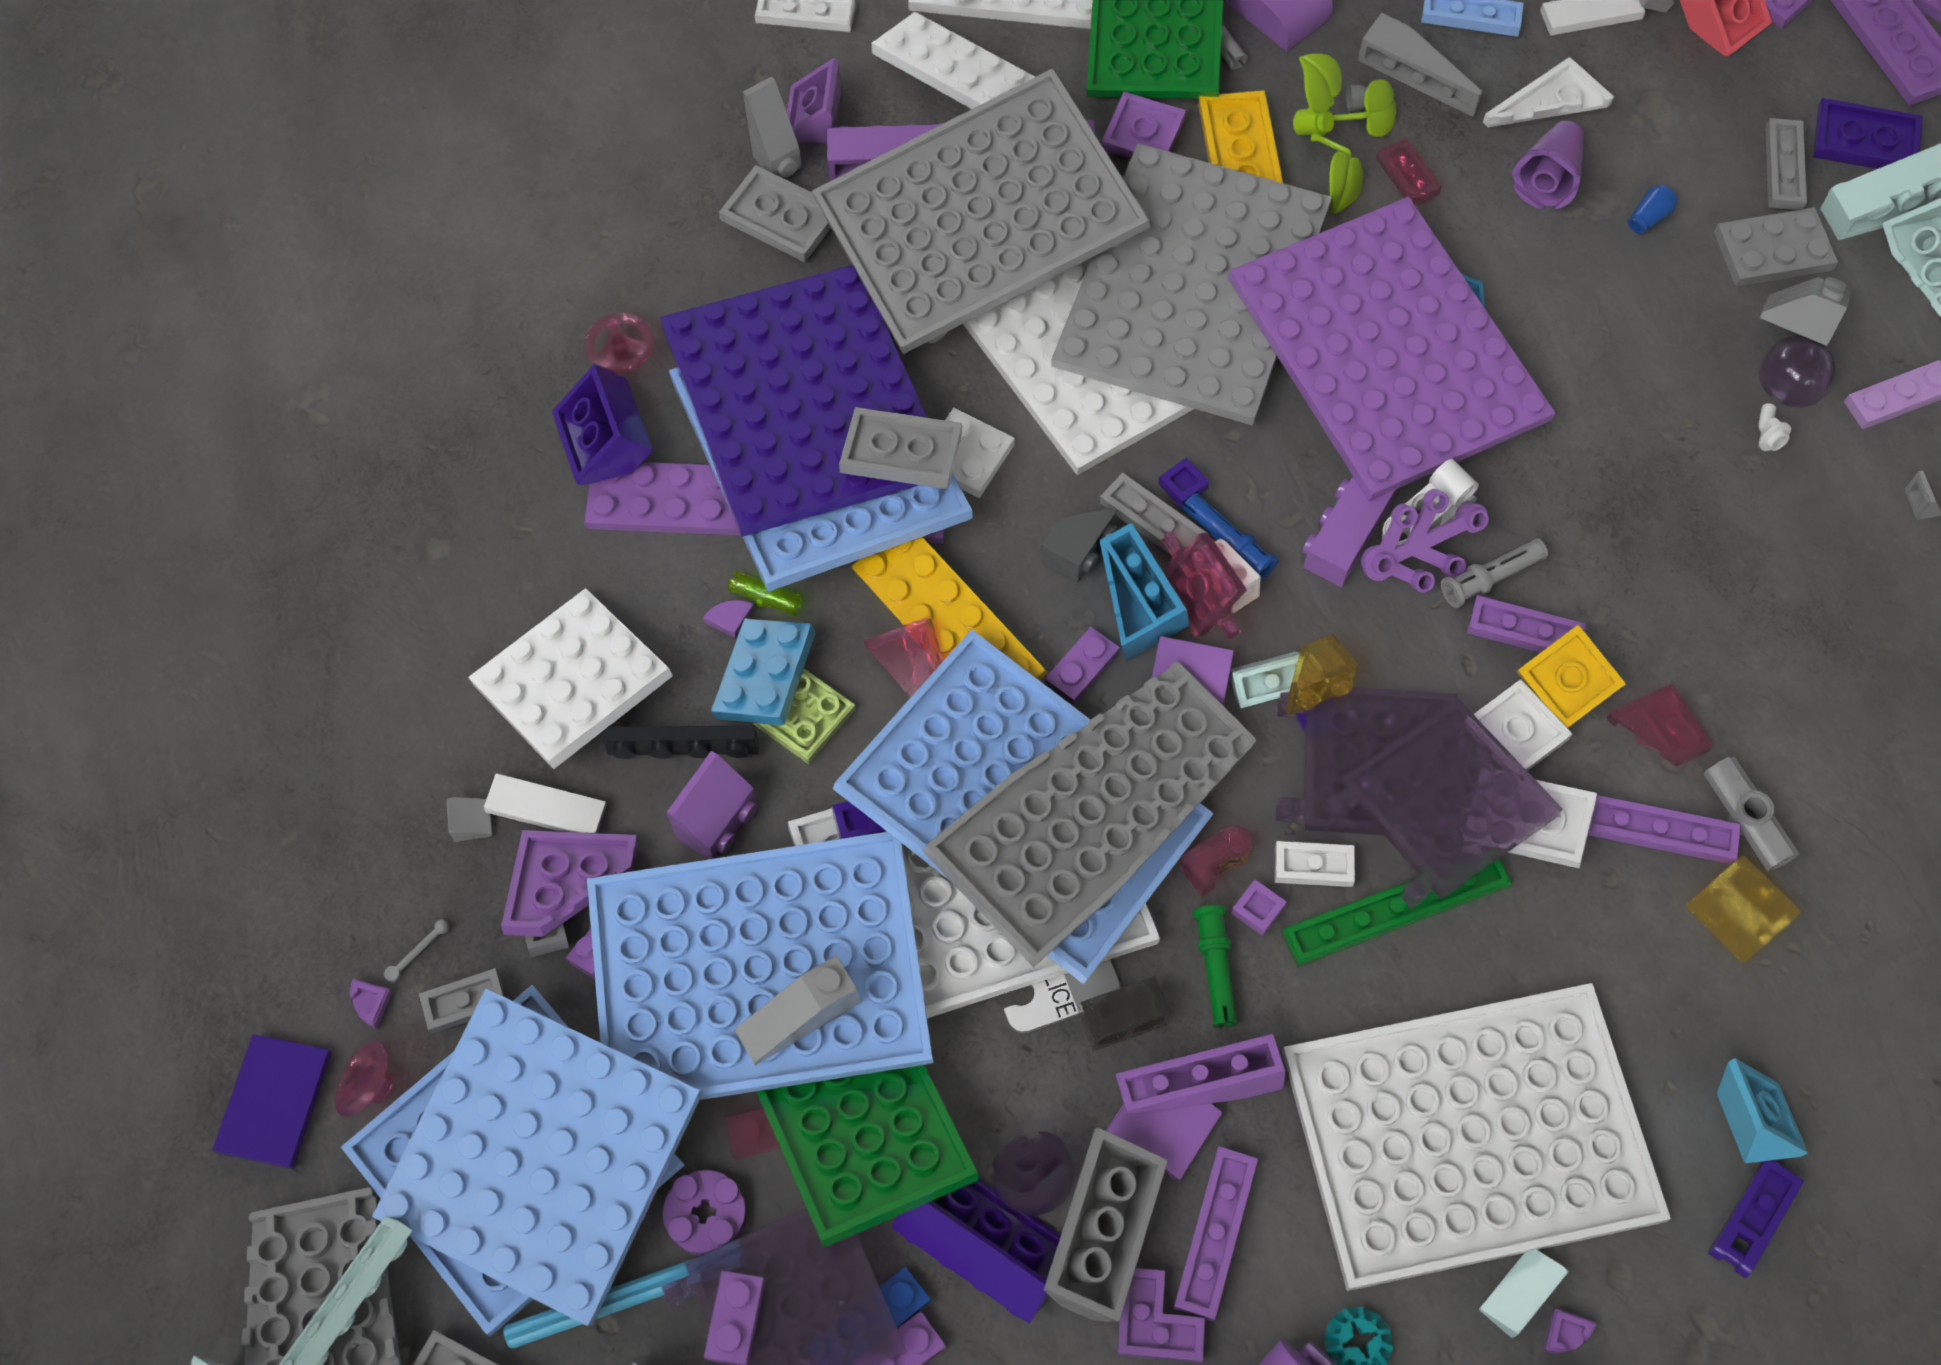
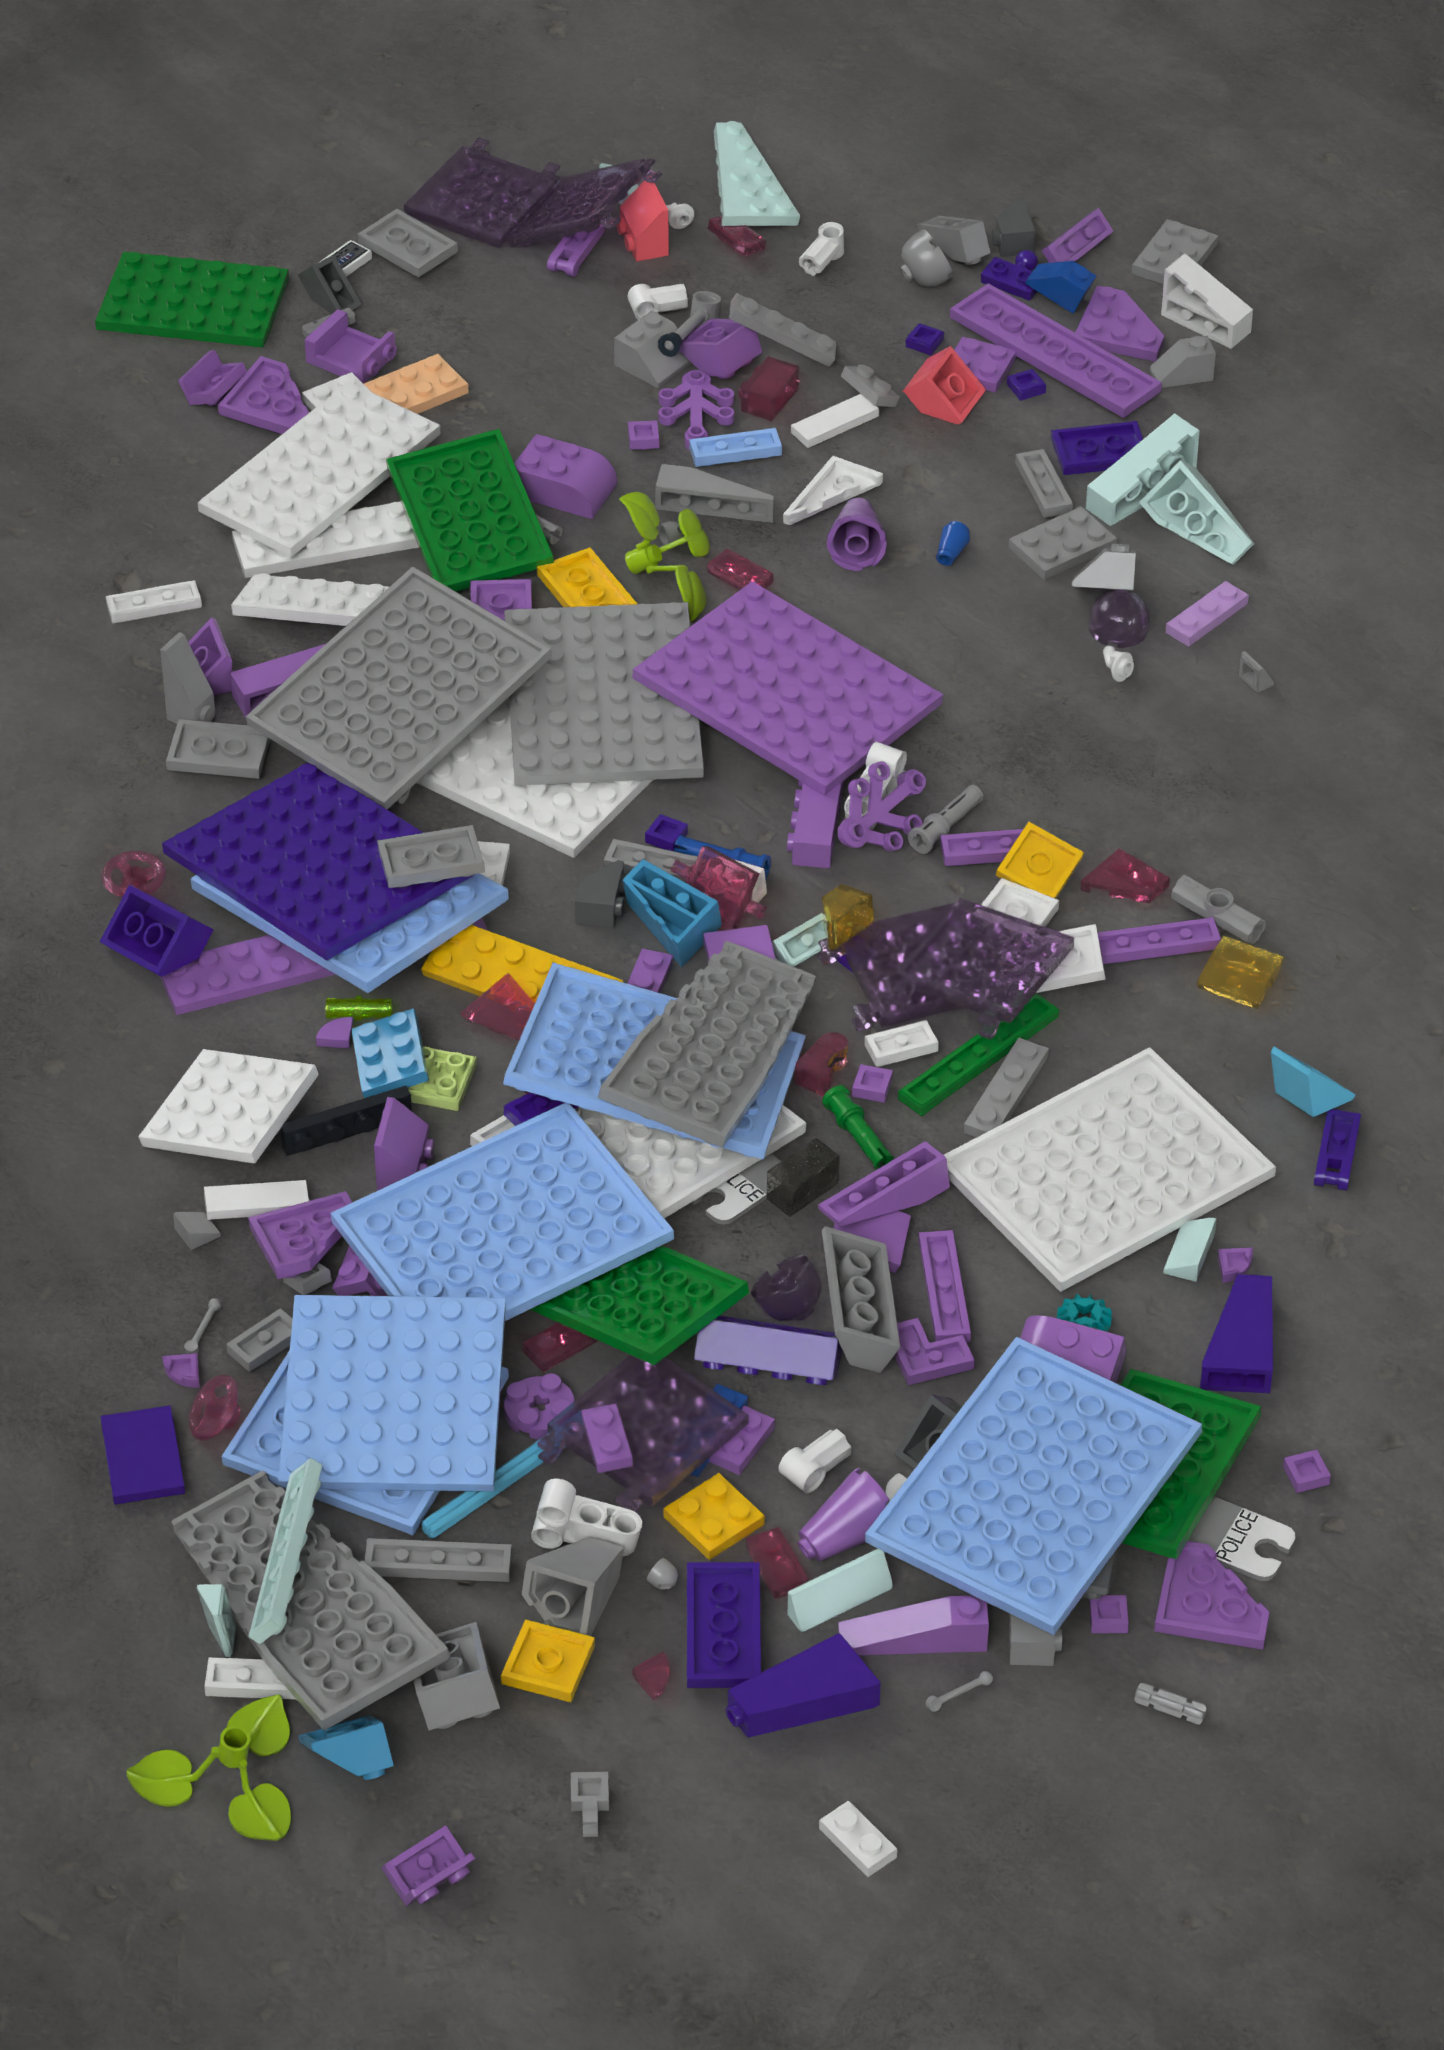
camera: 25 degrees left, 20 degrees down
light grey slope [734,955,862,1065] -> none
none -> light grey plate [964,1038,1049,1138]
none -> dark purple tile [1007,369,1046,401]

